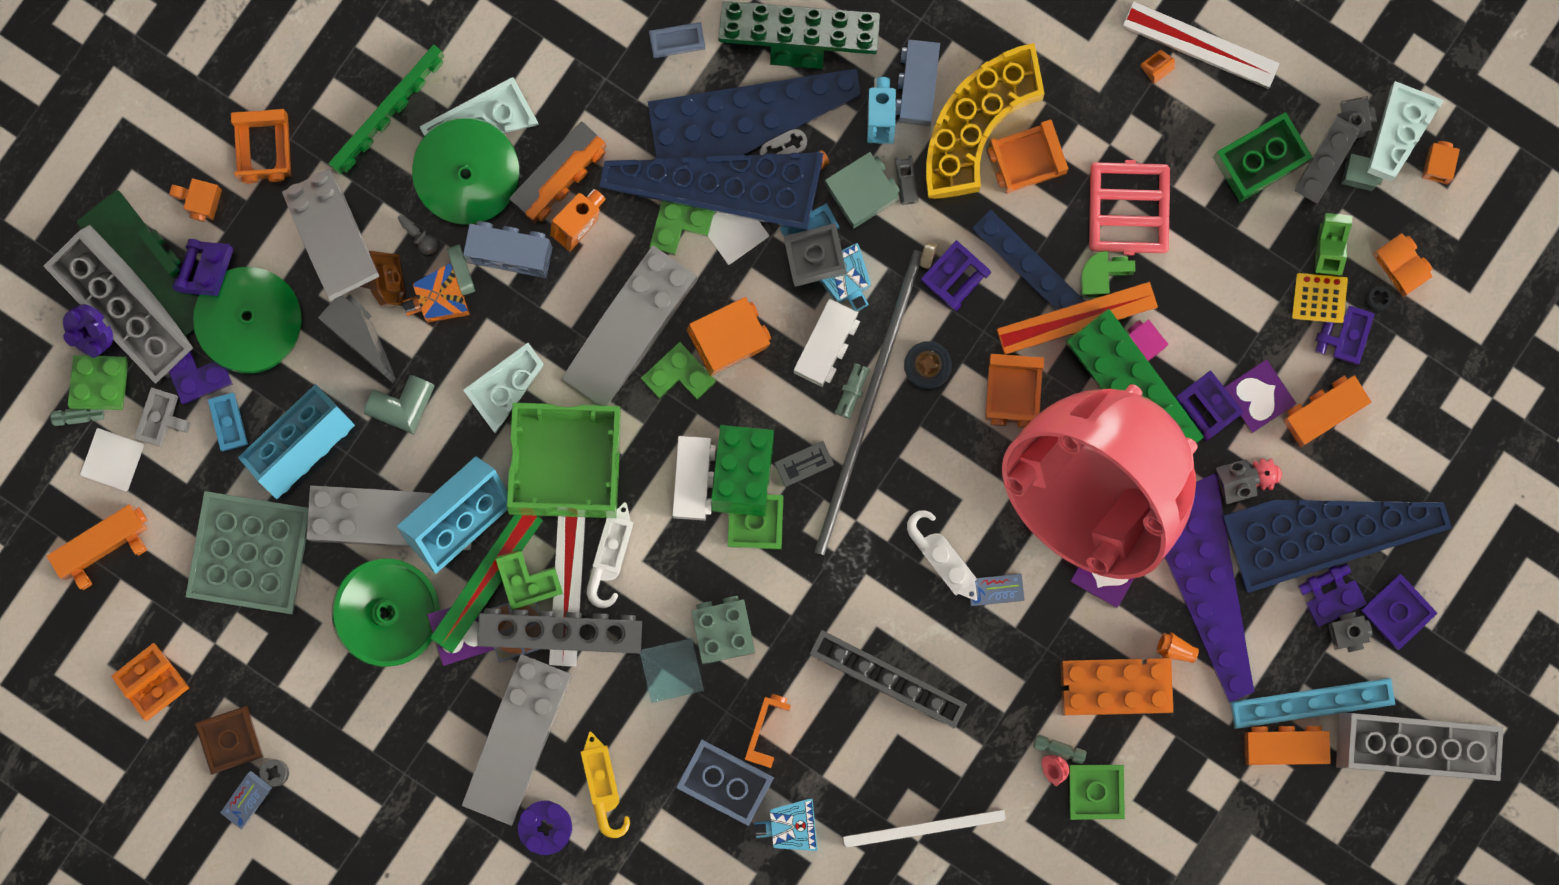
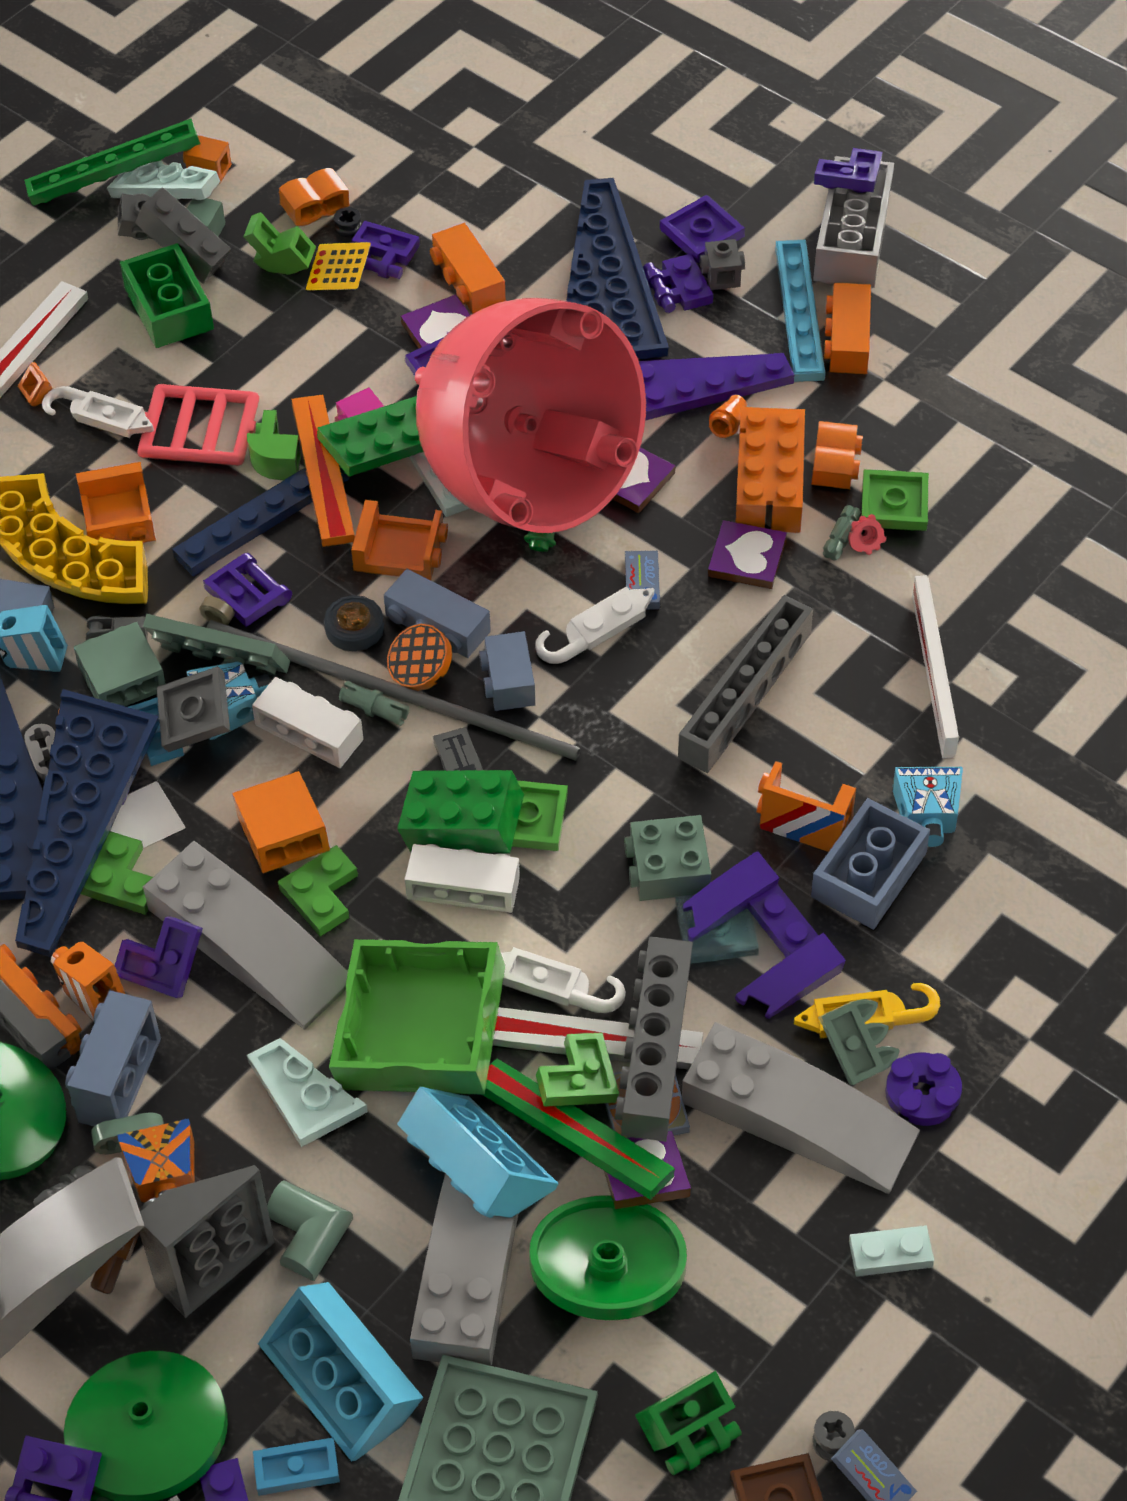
camera: 85 degrees left, 30 degrees down
none -> green plate [24,118,201,206]
none -> white plate [42,386,154,438]
none -> dark purple plate [114,916,203,998]
none -> sand green plate [143,614,290,675]
none -> sand blue brick [384,569,491,658]
none -> tile [387,624,452,691]
none -> sand blue brick [479,631,536,711]
none -> green brick [635,1371,742,1475]
none -> dark purple wedge [682,851,846,1019]
none -> tile [708,520,787,589]
none -> orange brick [811,421,863,489]
none -> dark purple plate [814,148,883,193]
none -> sand green plate [818,999,900,1085]
none -> light aqua plate [849,1225,934,1277]

